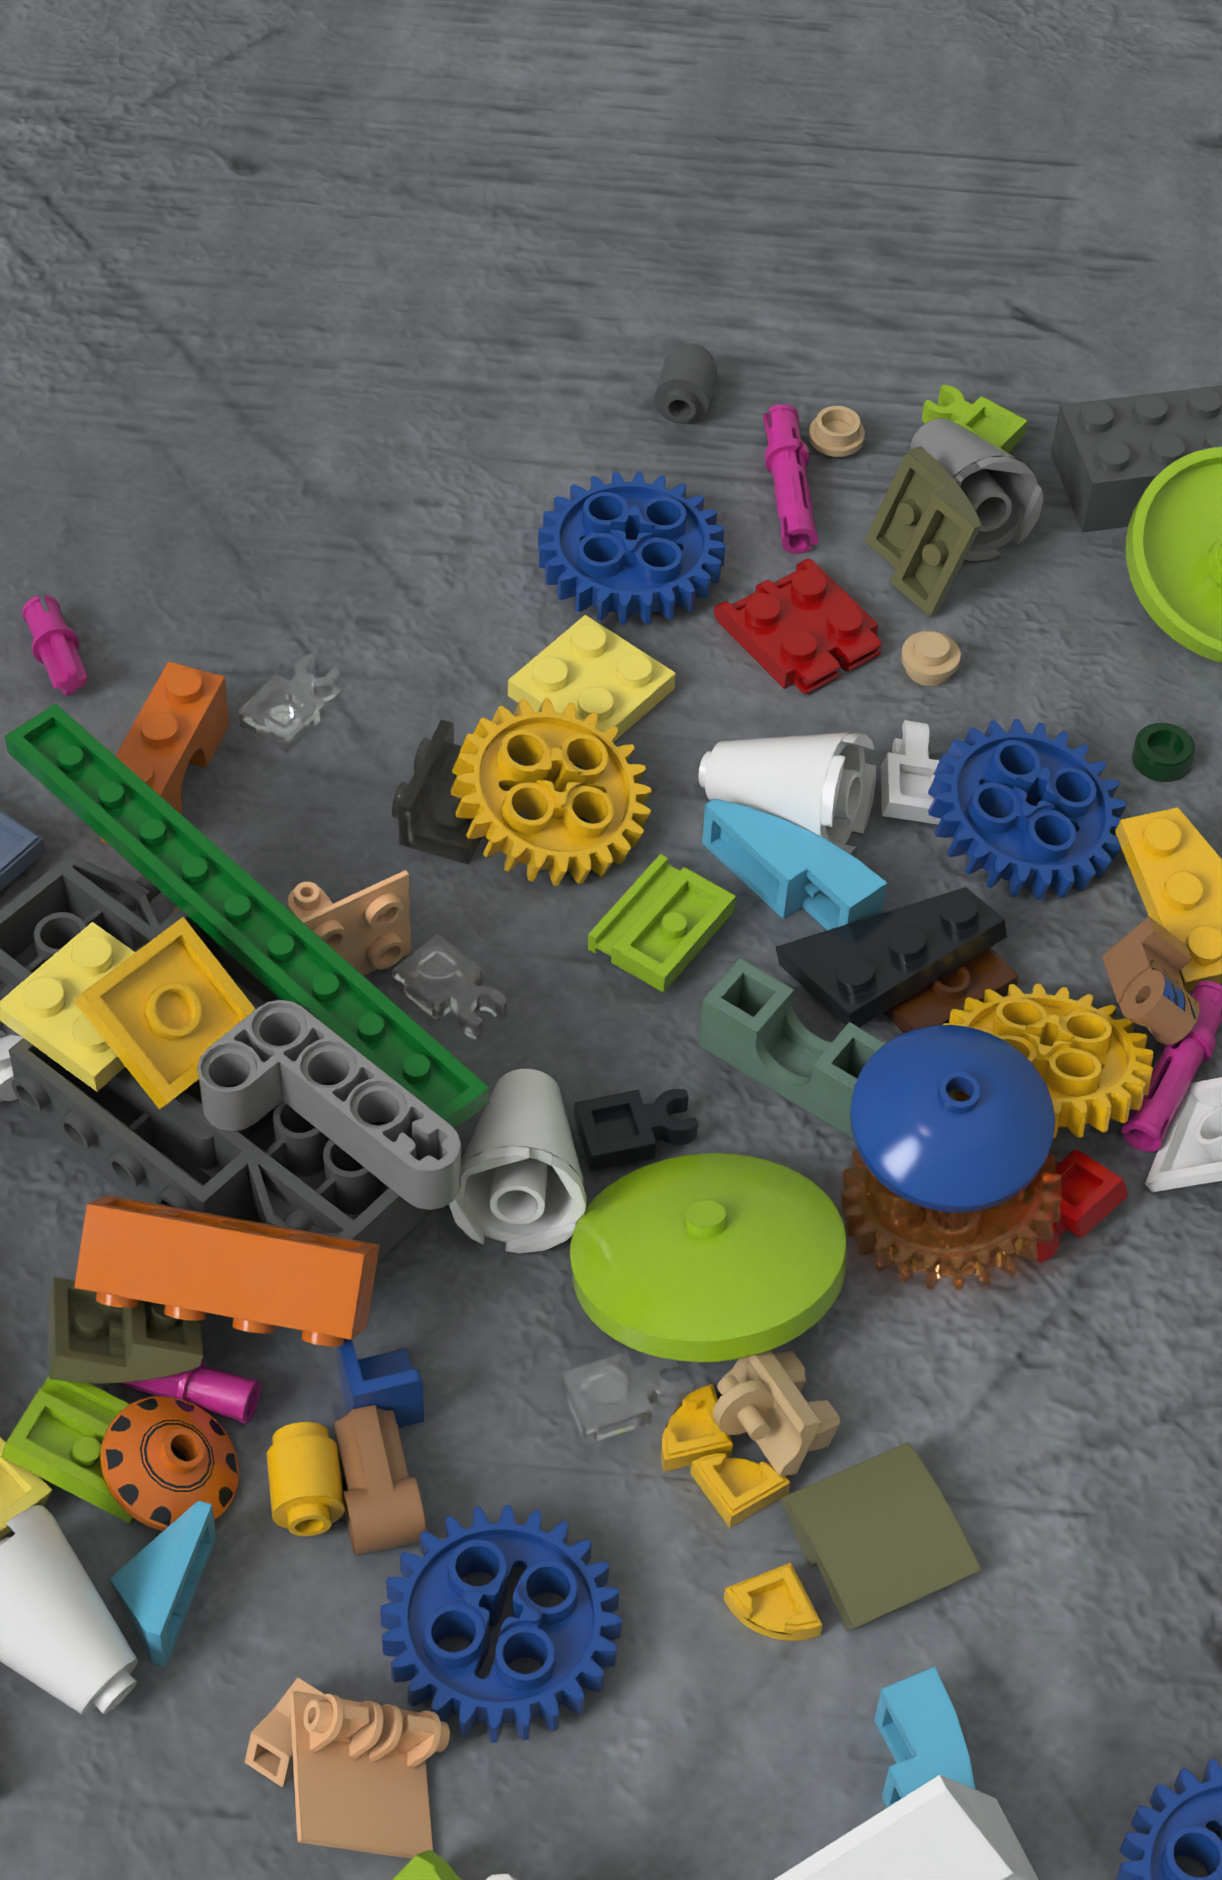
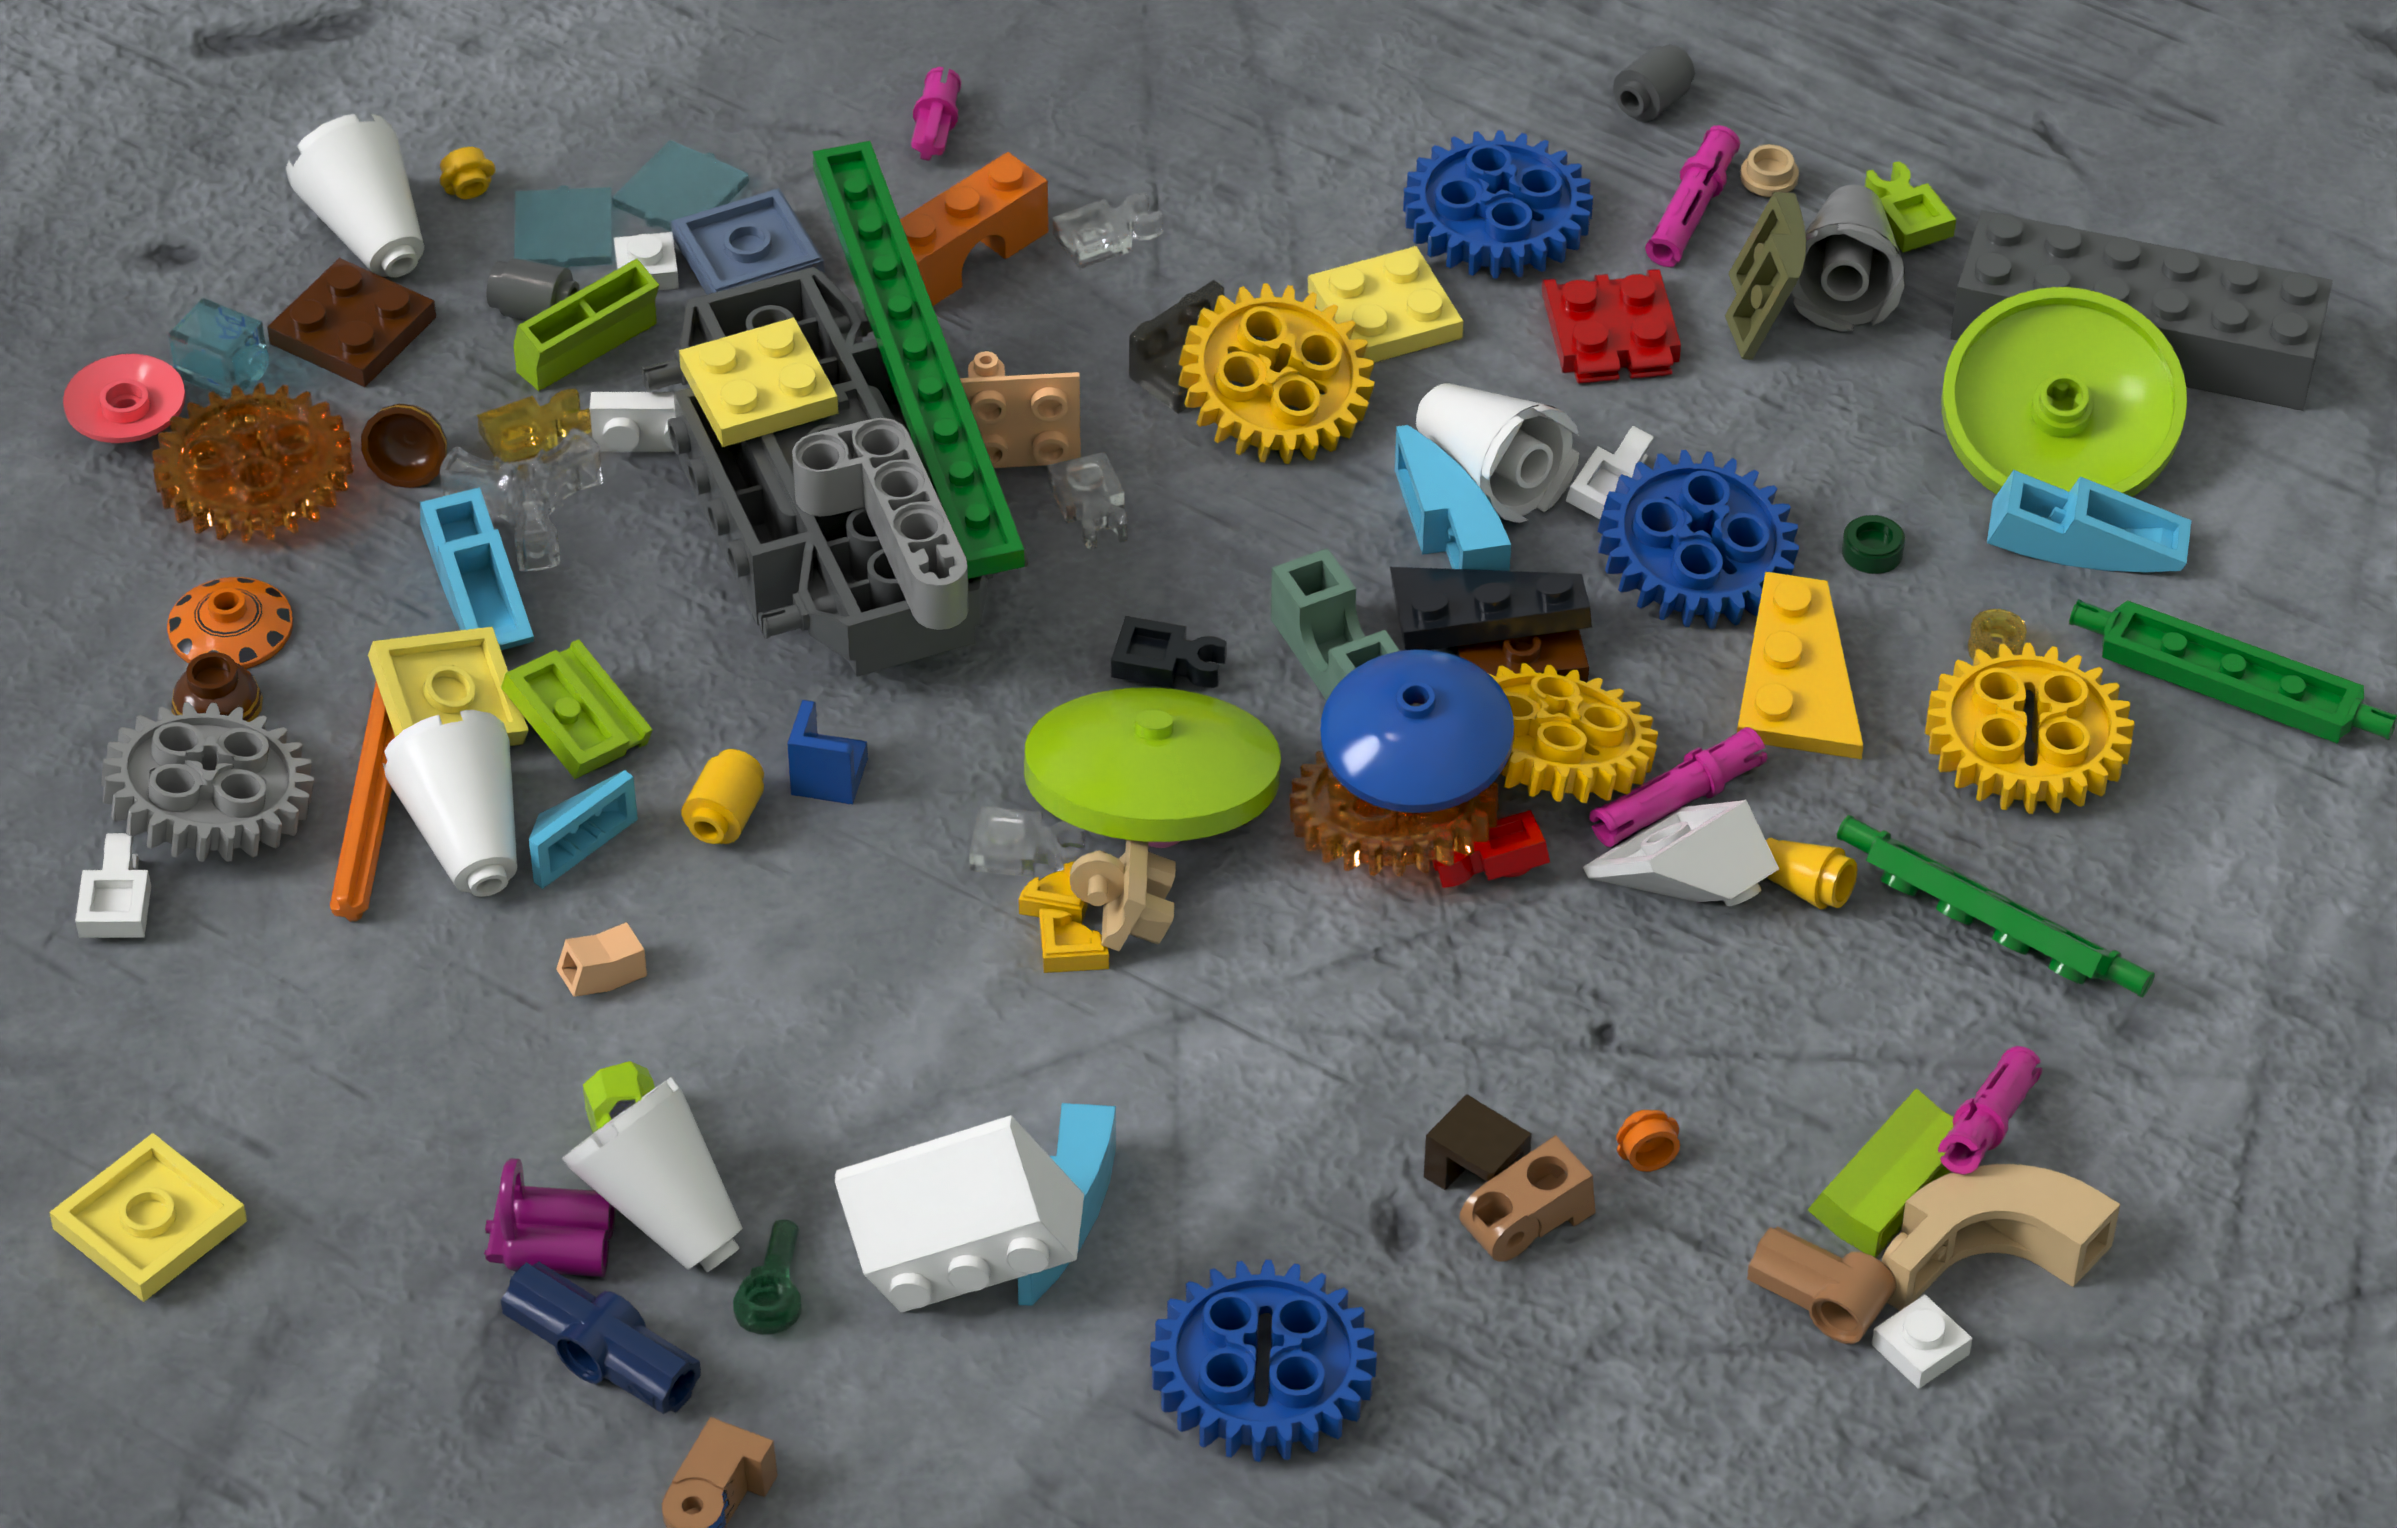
camera: 30 degrees right, 5 degrees down
olive slope [47,1277,203,1383] -> none
yellow plate [73,917,255,1109] -> none
orange brick [74,1195,380,1347] -> none
orange dish [100,1396,239,1531] -> none
dark pink axle [121,1358,261,1424] -> none
light nougat hinge [289,1690,450,1859] -> none
medium nougat piece [334,1405,426,1556] -> none
blue gear [380,1505,622,1743] -> none
white cone [449,1069,587,1254] -> none
lime plate [588,854,736,993] -> none
yellow tile [723,1562,822,1641] -> none
olive slope [780,1442,981,1631] -> none
tan plate [901,631,961,686] -> none
medium nougat leg [1102,916,1200,1045] -> none

